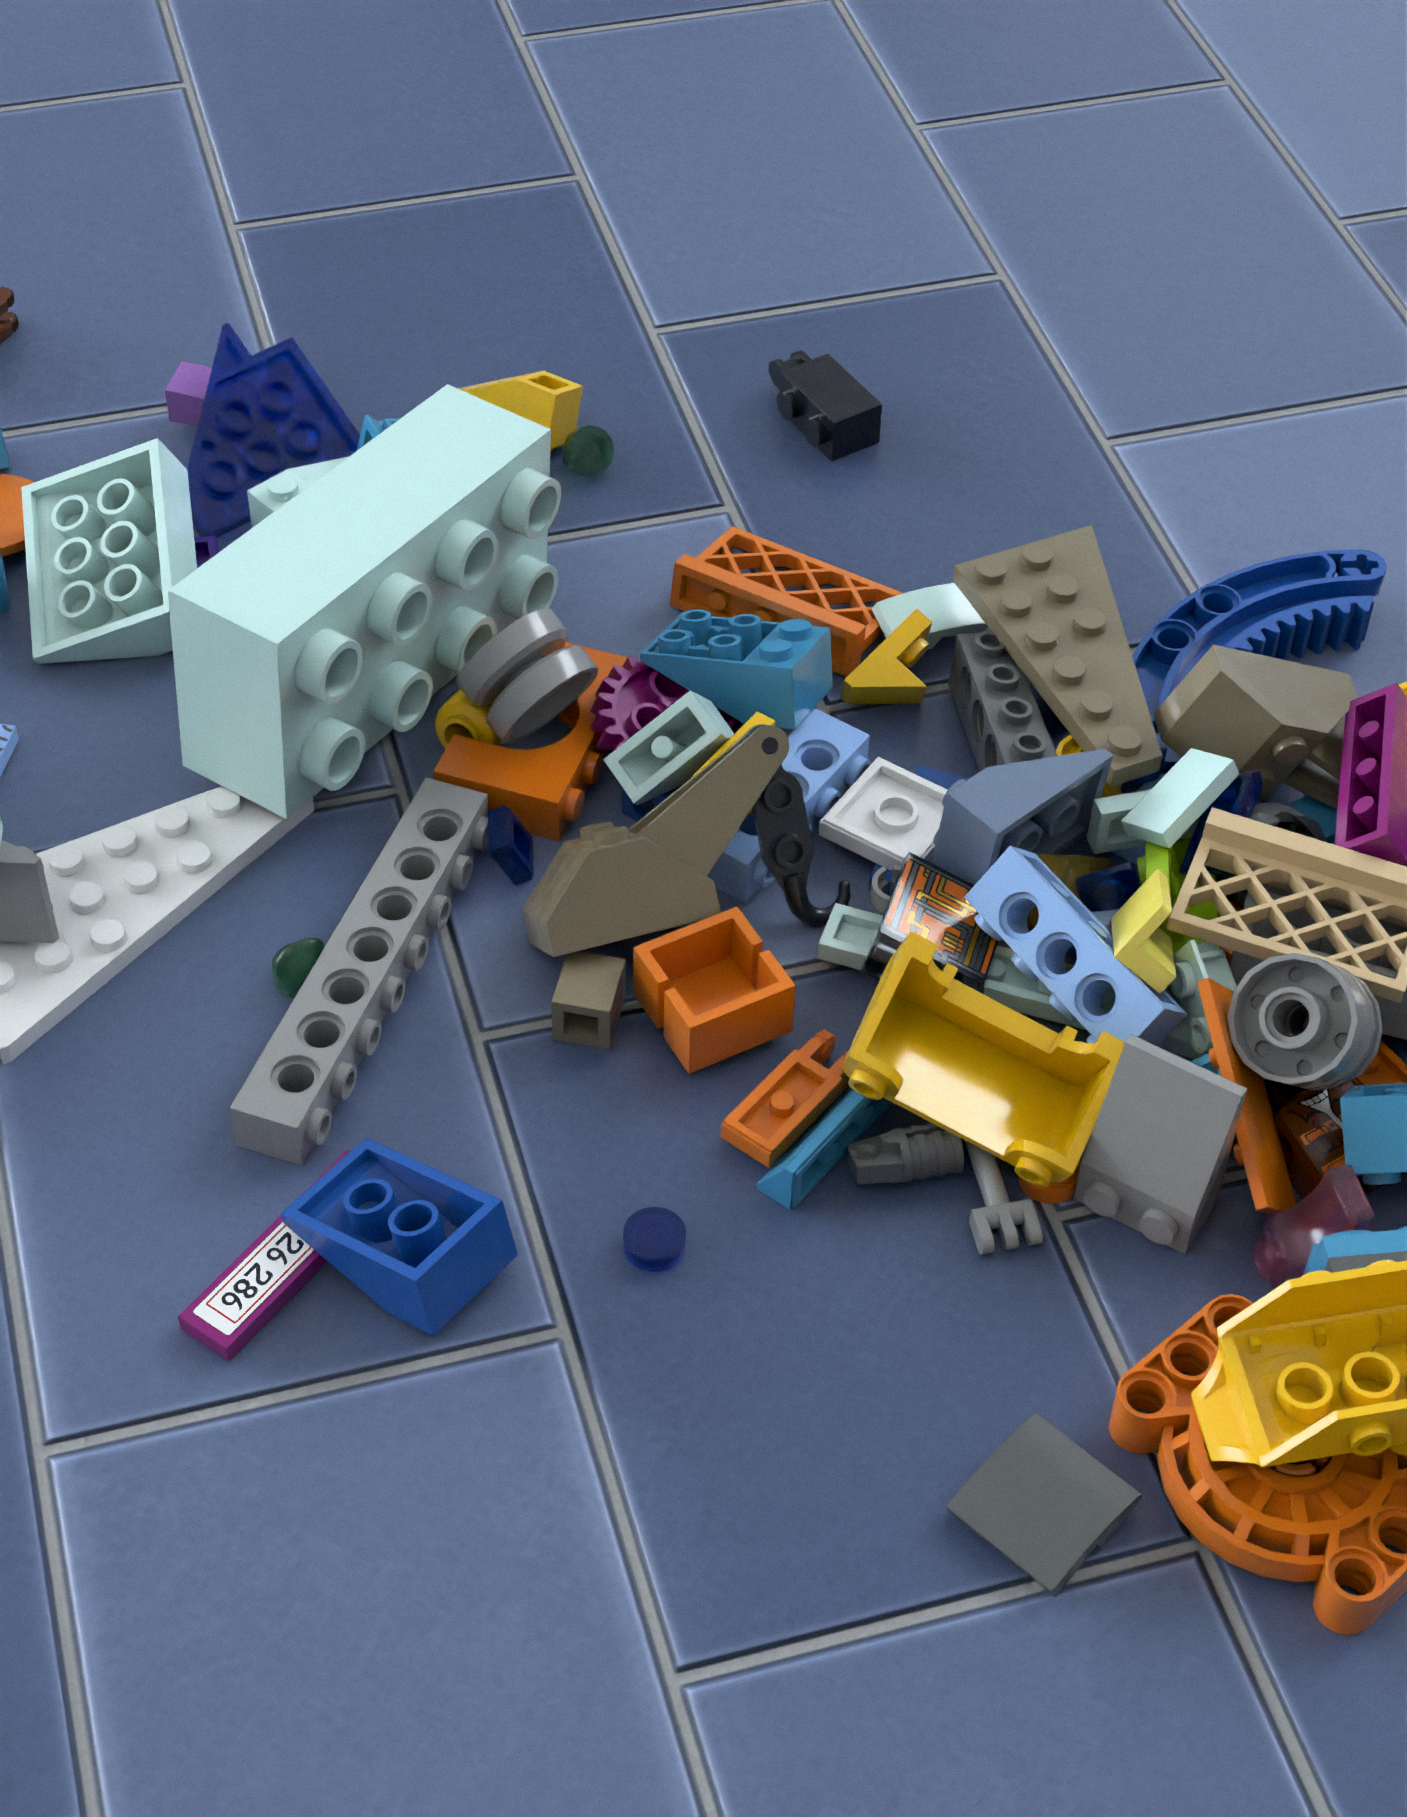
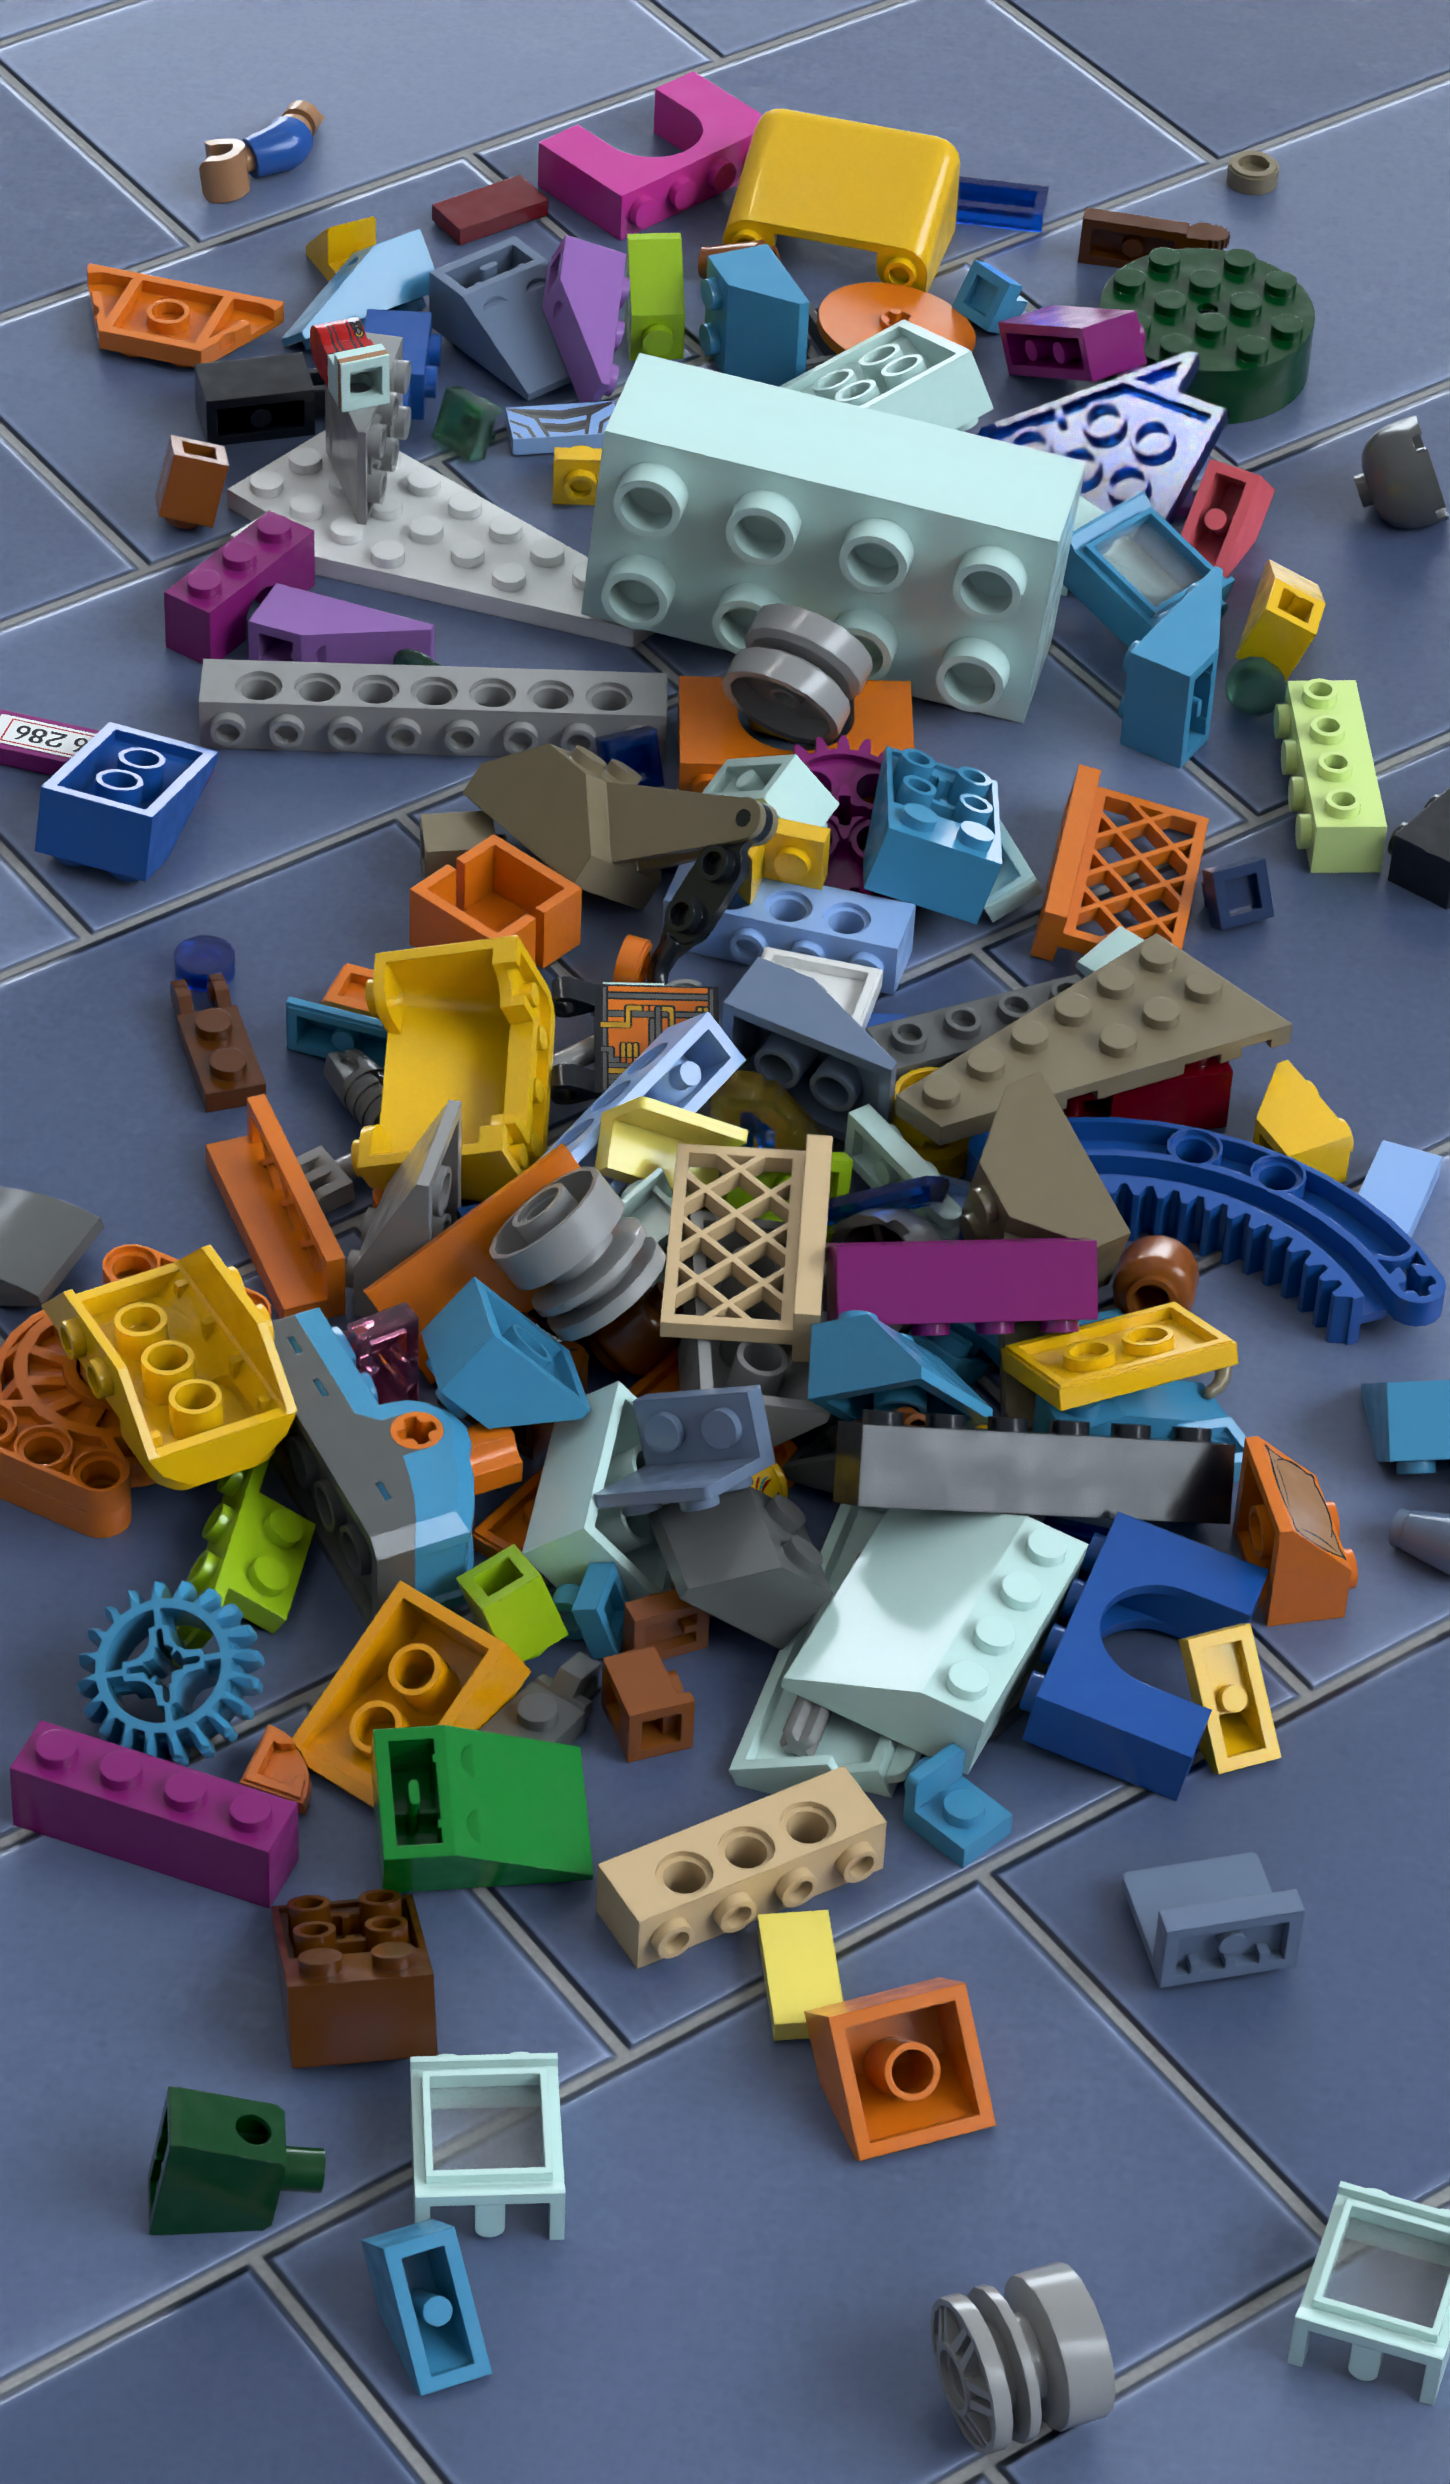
camera: 70 degrees right, 5 degrees down
yellow slope [840,608,932,704] -> none
light aqua tile [1121,748,1239,848] -> none
none -> magenta arch [164,510,315,664]
none -> reddish brown hinge [170,973,266,1113]
none -> orange fence [205,1094,346,1319]
none -> medium lavender slope [248,583,435,666]
none -> yellow bracket [552,445,602,506]
none -> orange tile [612,934,653,983]
none -> magenta brick [998,305,1147,382]
none -> dark green piece [1100,247,1315,424]
none -> dark azure slope [1118,566,1223,769]
none -> coral slope [1181,459,1275,578]
none -> dark blue tile [1201,856,1274,930]
none -> yellow slope [1253,1060,1354,1183]
none -> yellowish green brick [1274,678,1387,873]
none -> dark grey cylinder [1353,415,1449,529]
none -> light blue tile [1358,1140,1443,1238]

